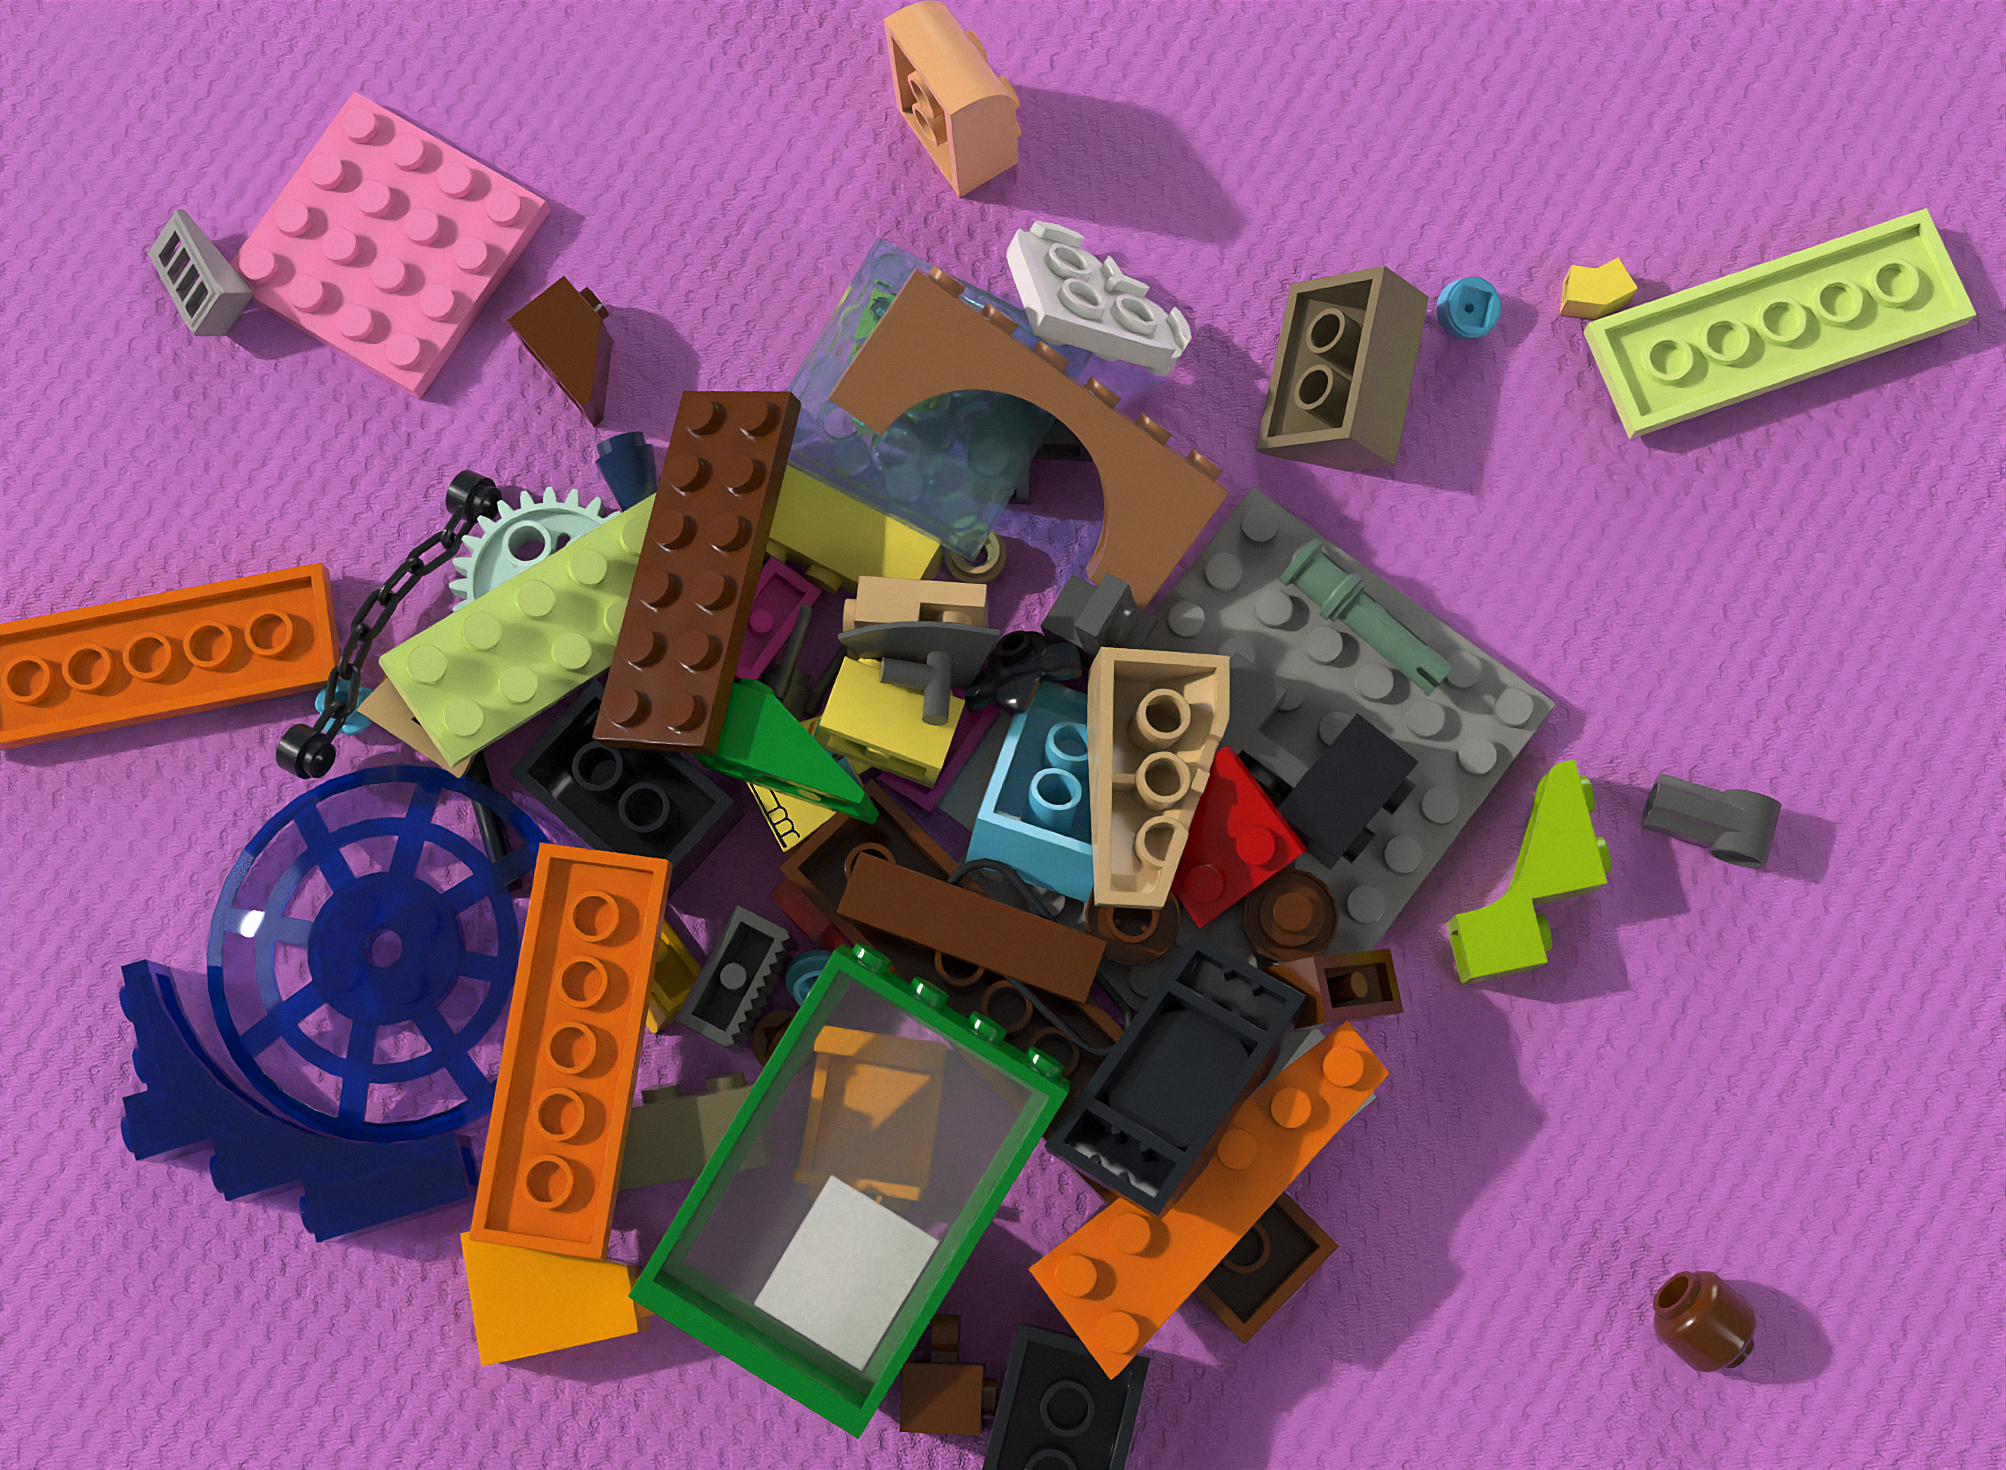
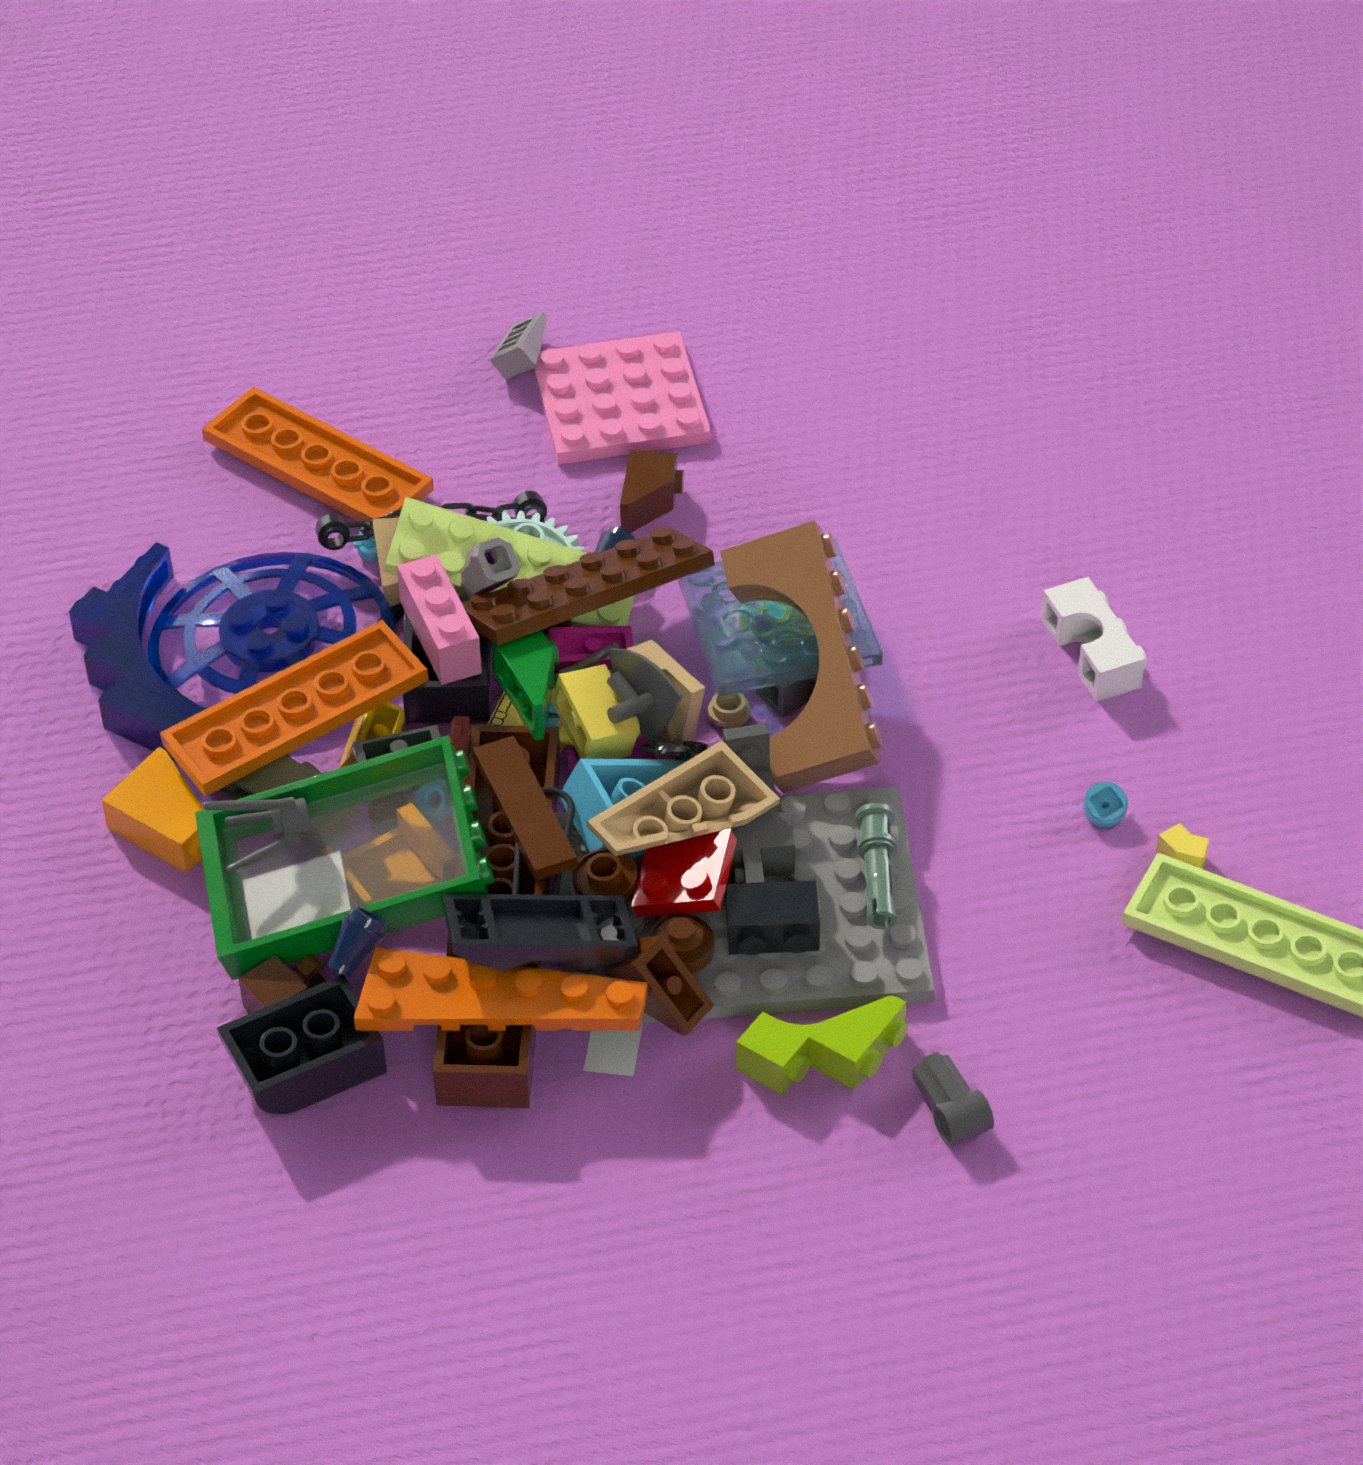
camera: 40 degrees right, 30 degrees down
light yellow brick [764,465,944,596] -> none
light nougat brick [884,0,1021,198] -> none
white plate [1006,221,1191,376] -> none
dark tan slope [1255,266,1429,471] -> none
reddish brown head [1653,1271,1756,1373] -> none
none -> dark grey plant [203,797,311,874]
none -> dark blue cone [327,906,387,978]
none -> bright pink brick [397,554,482,685]
none -> light grey rock [460,537,521,598]
none -> white arch [1041,577,1147,702]

